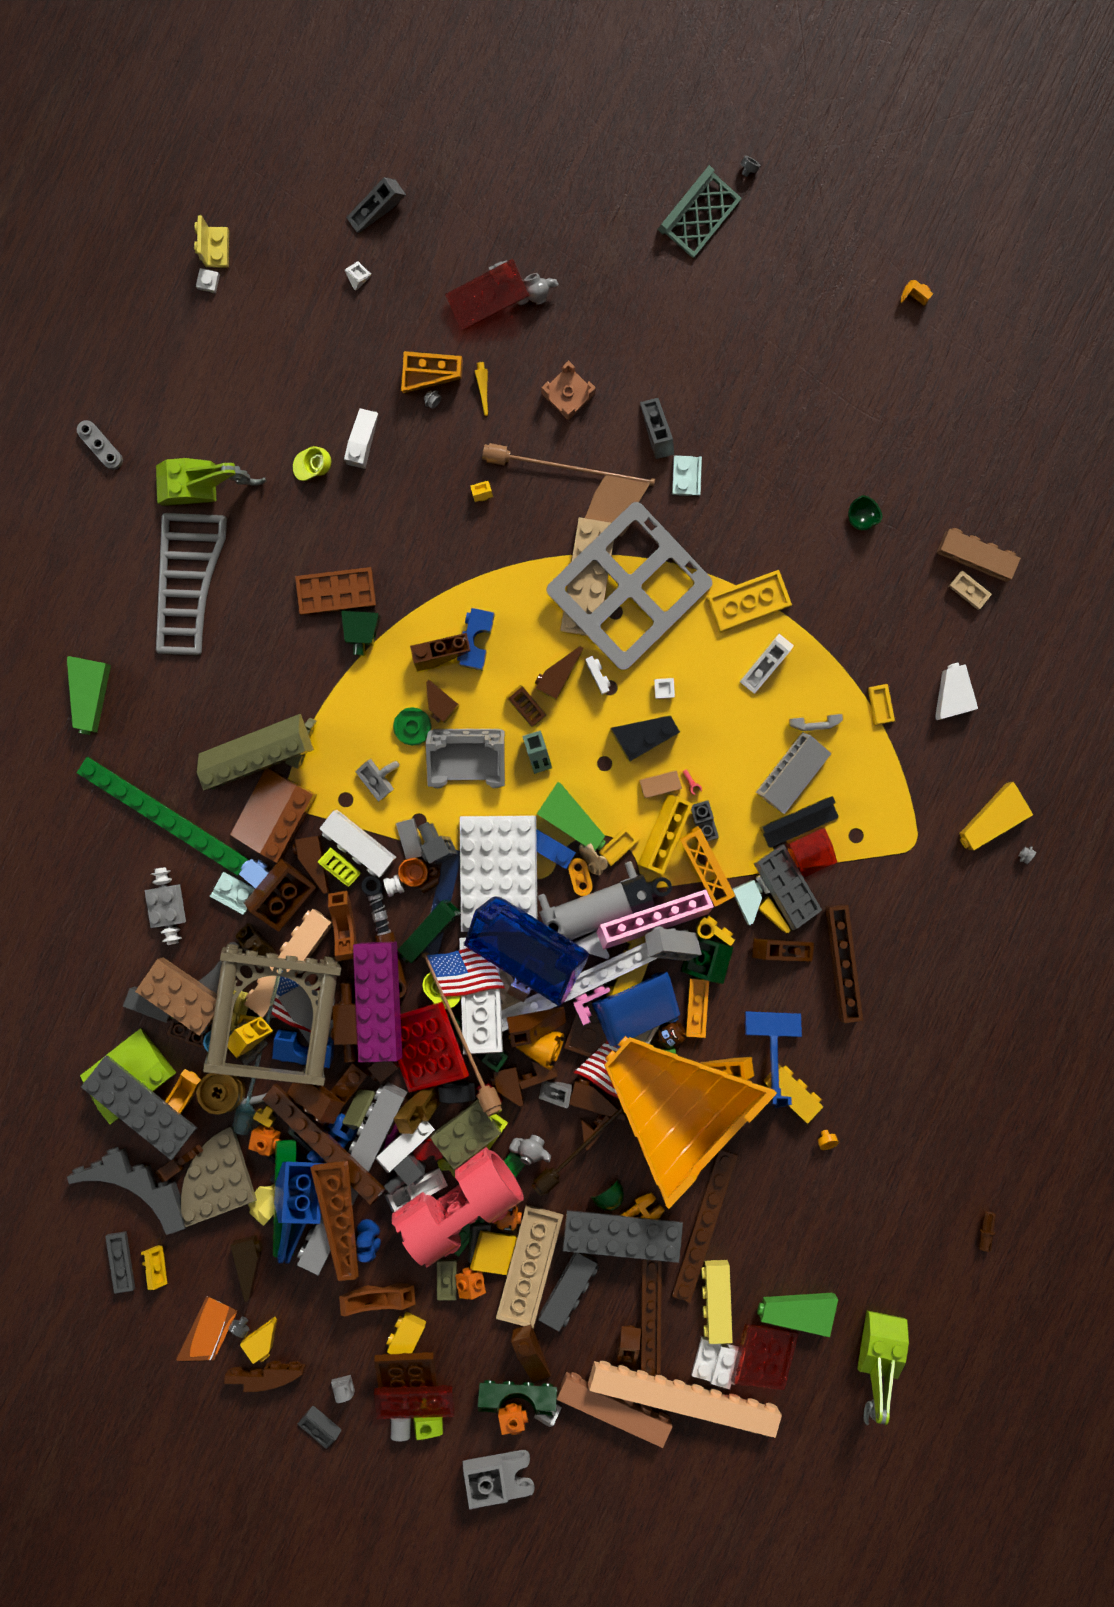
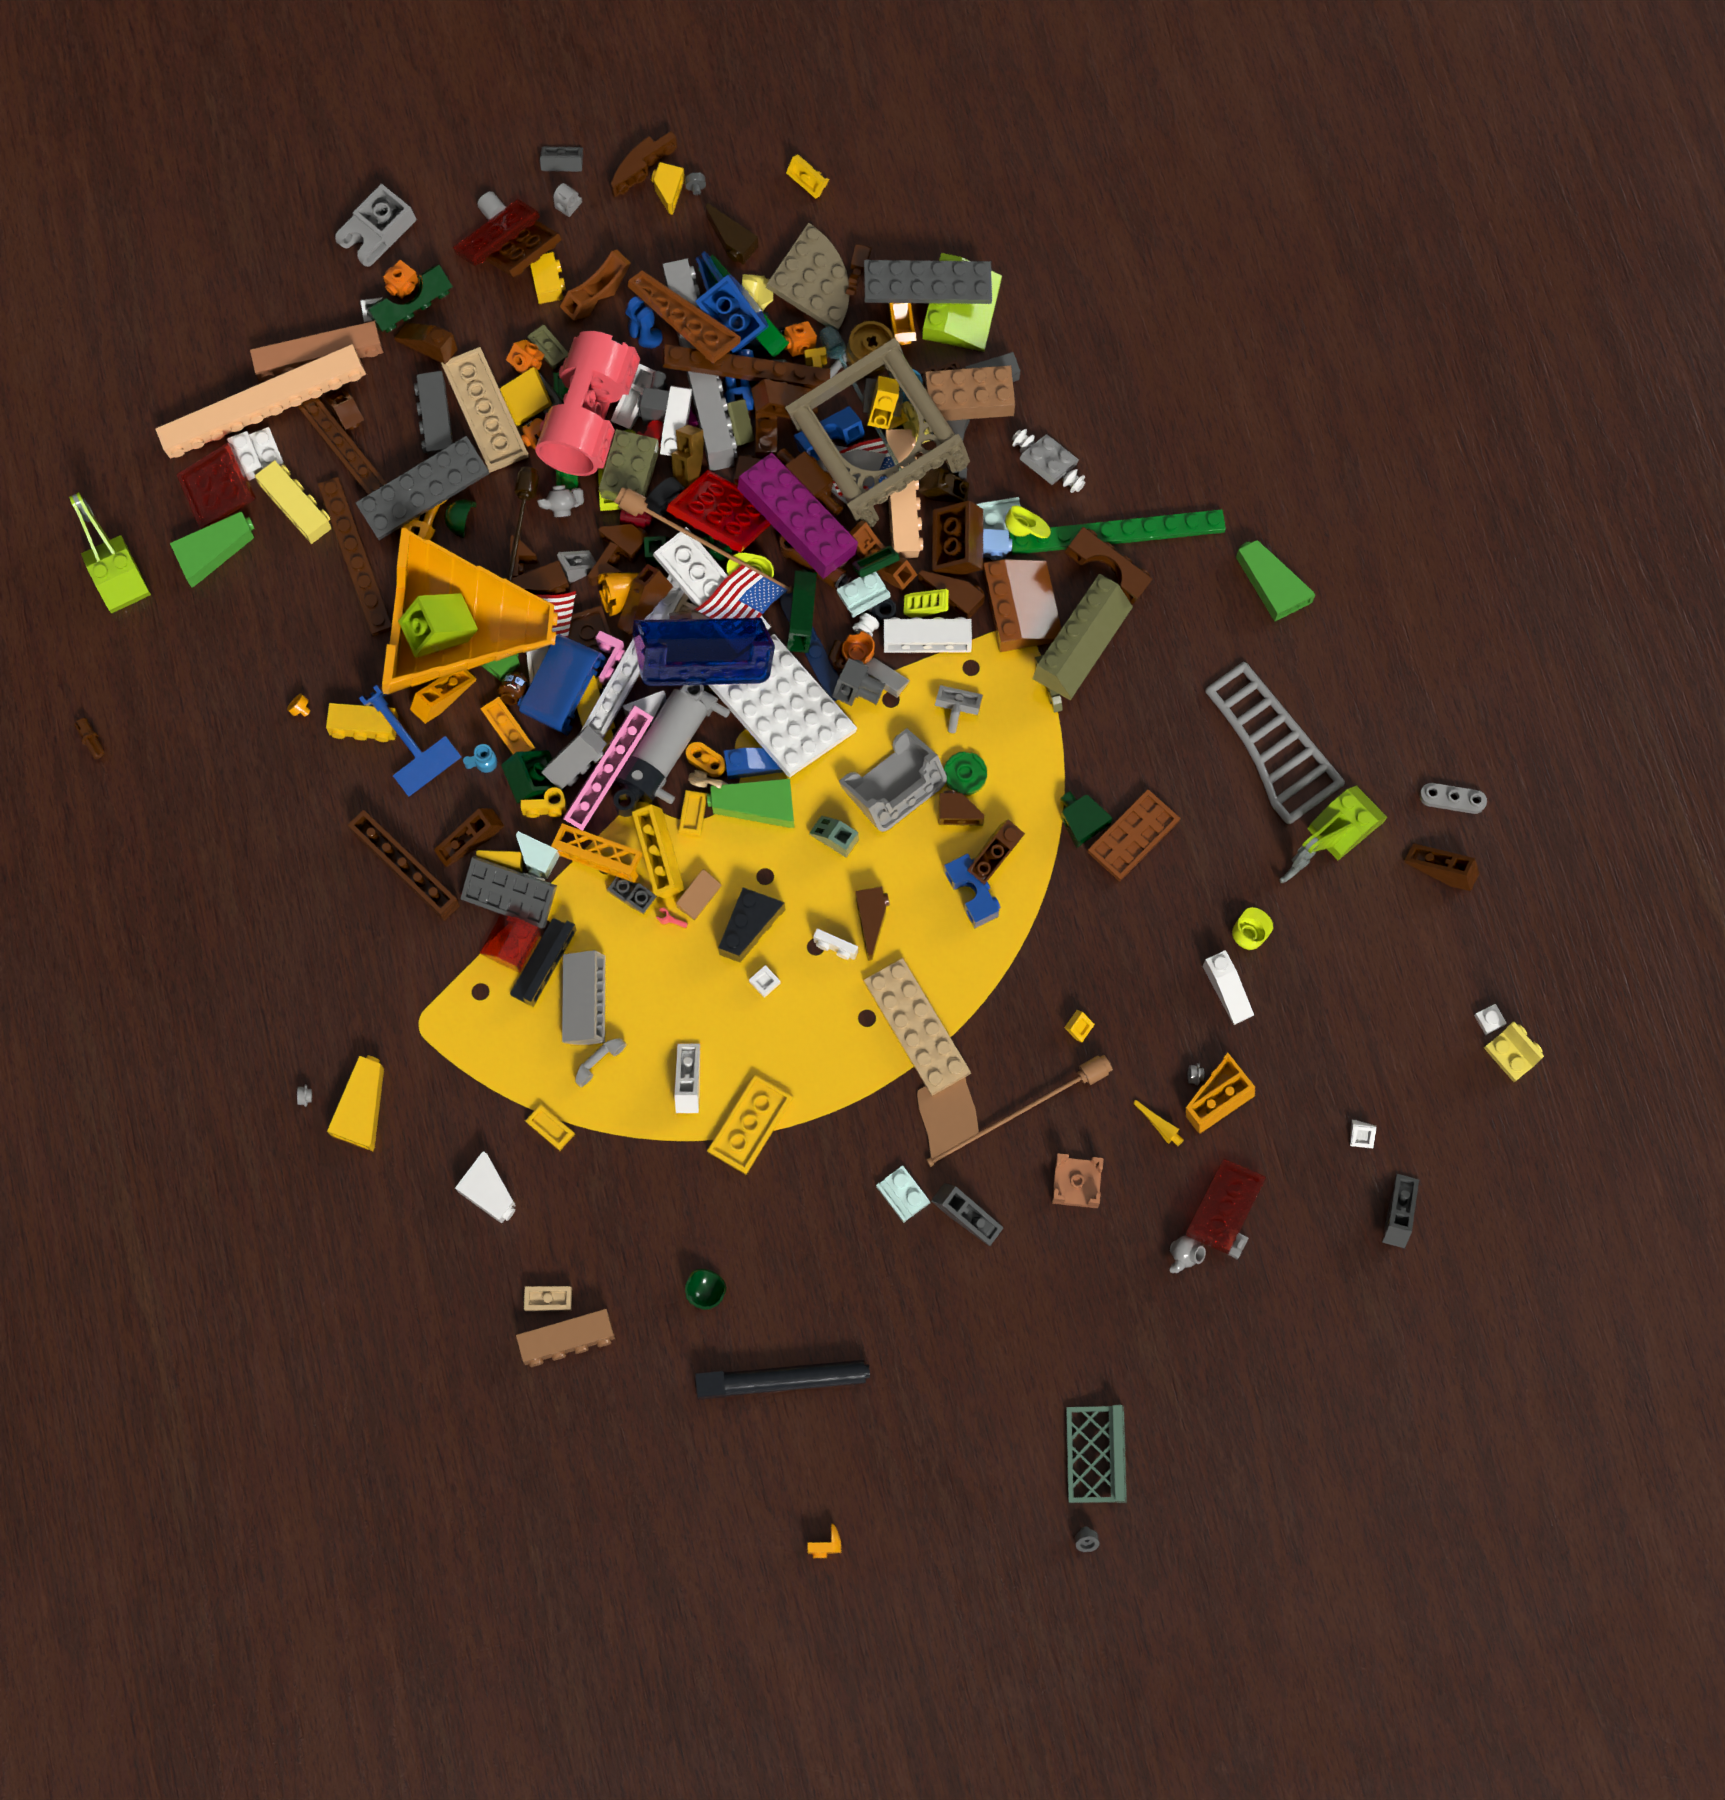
camera: 145 degrees right, 15 degrees down
dark grey arch [67,1147,186,1235] -> none
dark grey plate [105,1231,135,1294] -> none
orange sticker [176,1296,237,1361] -> none
lime leg [413,1415,443,1440] -> none
reddish brown slope [506,685,546,727] -> none
light grey window [546,502,712,670] -> none
none -> lime slope [398,593,478,657]
none -> dark azure piece [463,744,497,773]
none -> black brick [696,1360,870,1400]
none -> light aqua plate [837,572,891,617]
none -> dark green tile [852,546,900,578]
none -> neon yellow cap [1005,506,1051,538]
none -> reddish brown arch [1064,527,1152,604]
none -> reddish brown slope [1405,843,1479,891]

